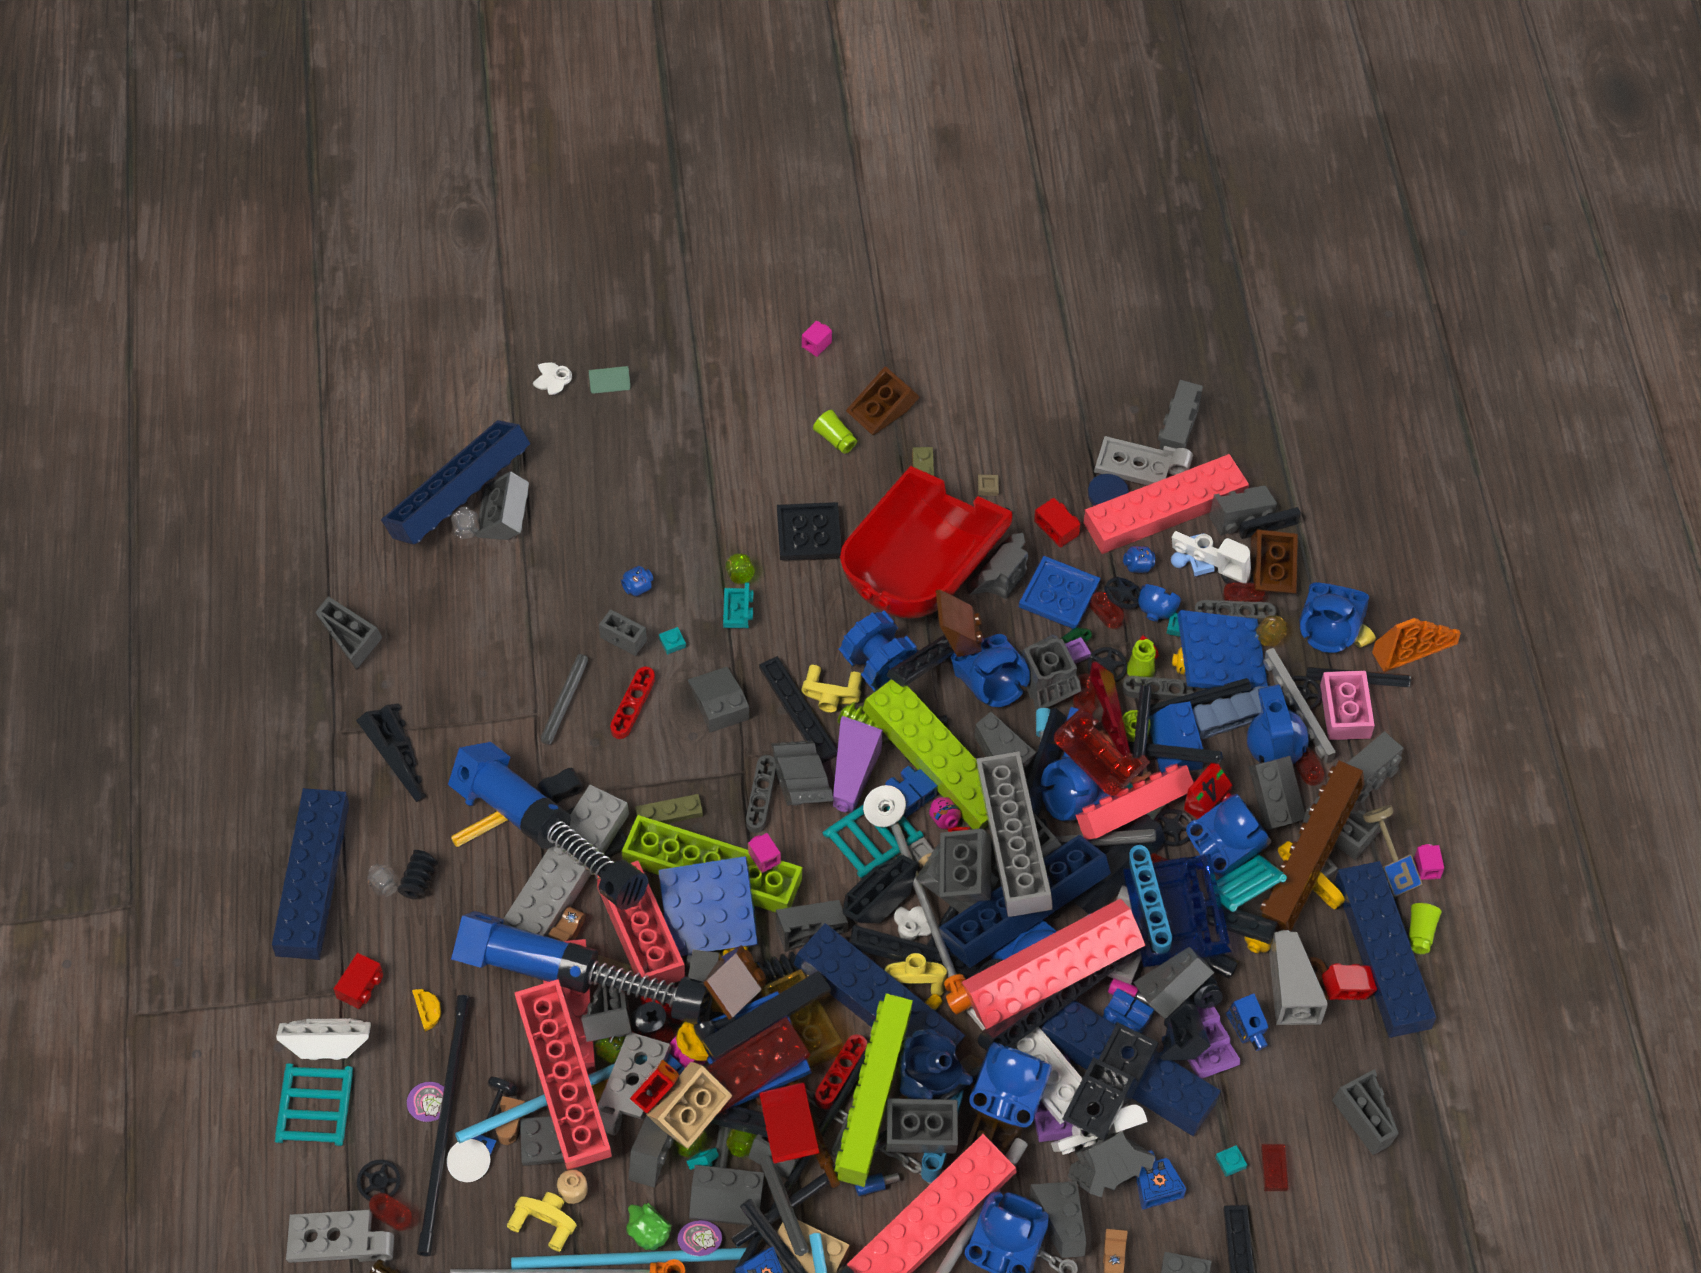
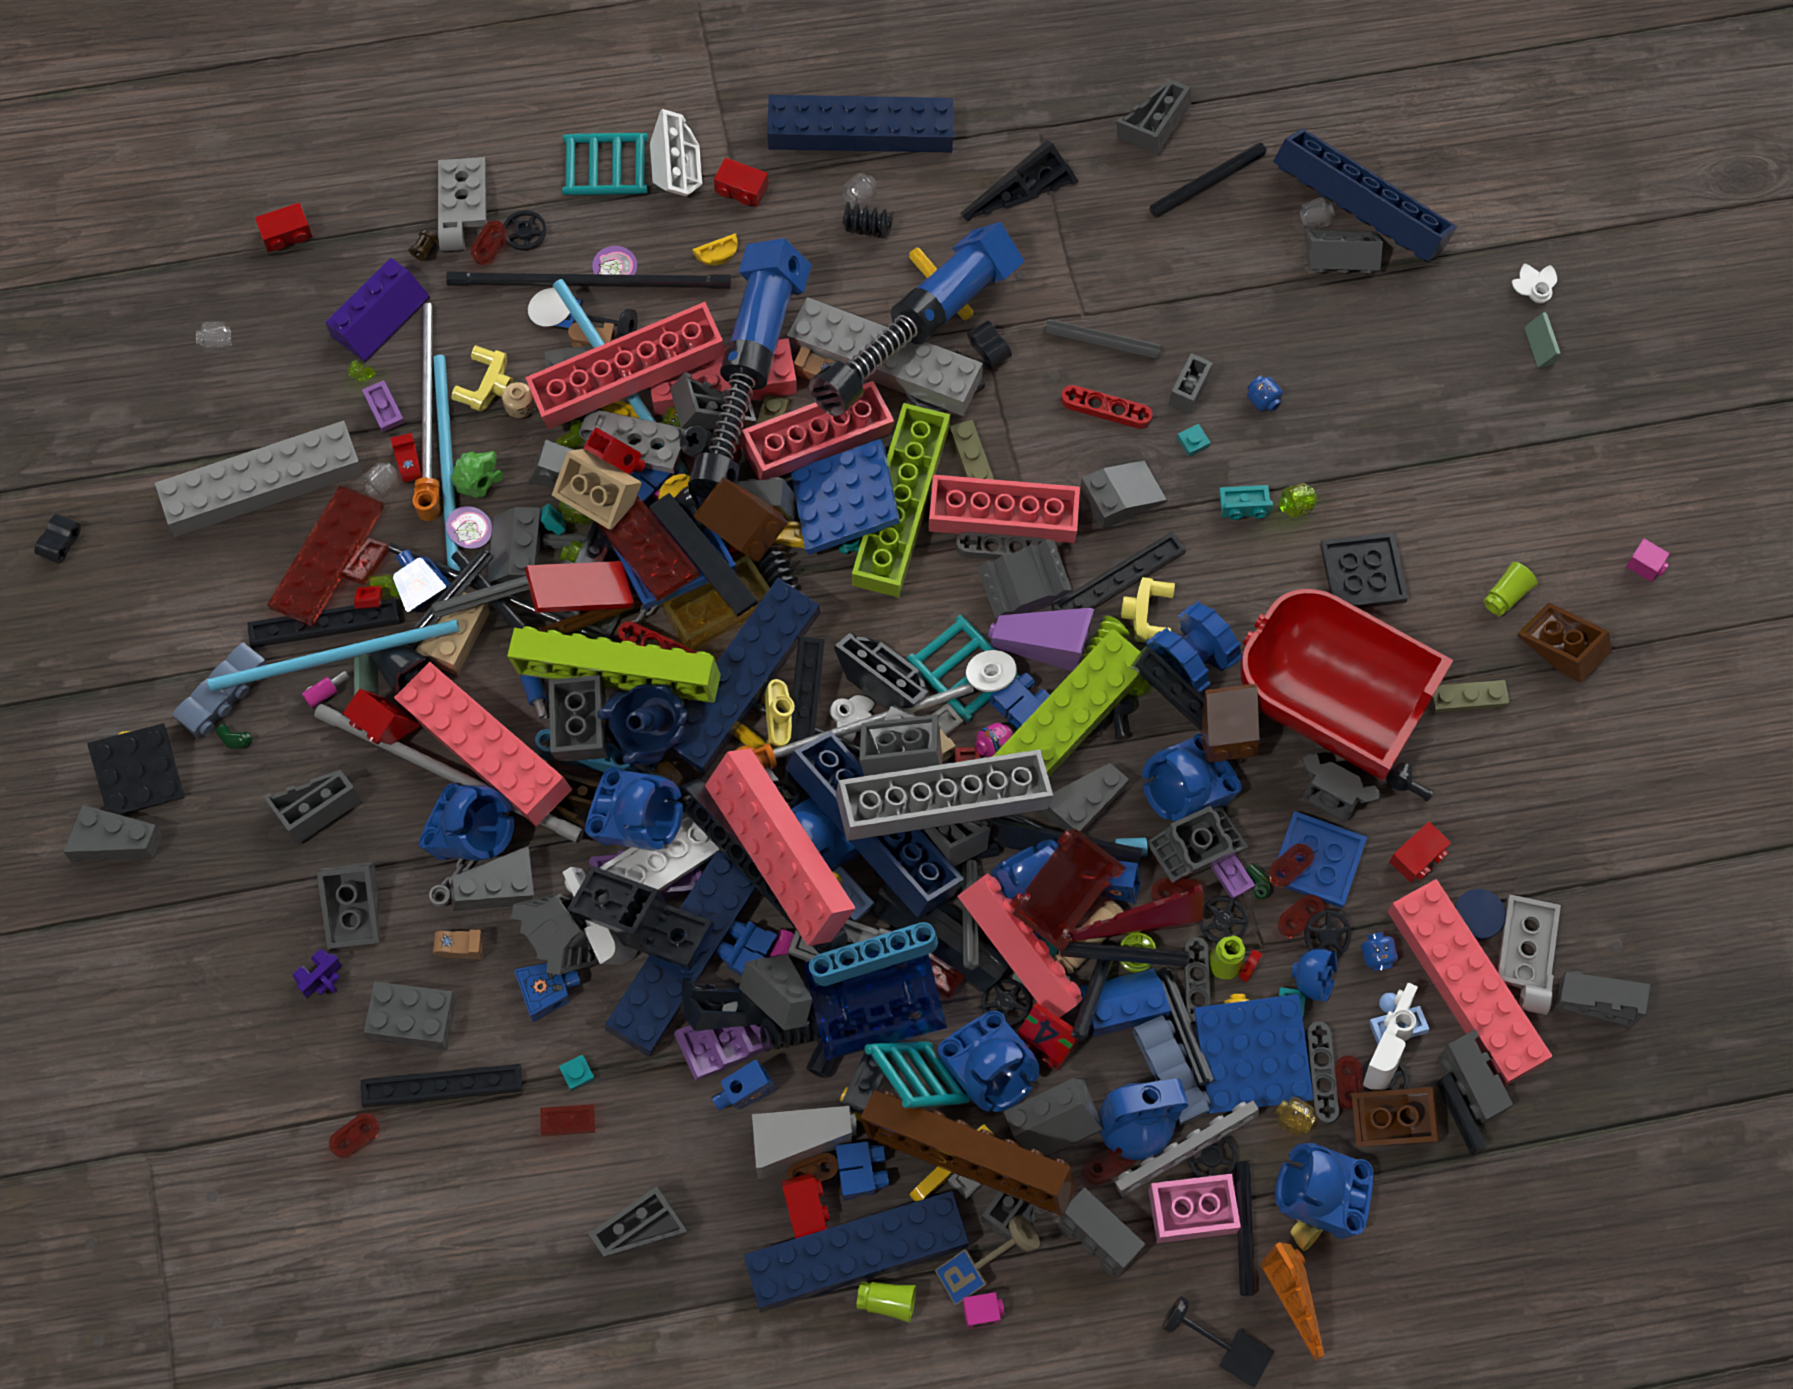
camera: 85 degrees right, 10 degrees up
dark pink brick [748,833,781,873] -> none
dark grey wedge [776,900,848,952] -> none
dark tan tile [978,475,999,496] -> none
none -> clear neon green arm [556,420,582,449]
none -> blue hips [836,1142,889,1201]
none -> coral brick [929,475,1080,544]
none -> black axle [1149,142,1266,217]
none -> black piece [1162,1296,1274,1388]
none -> clear red plate [1268,843,1314,887]

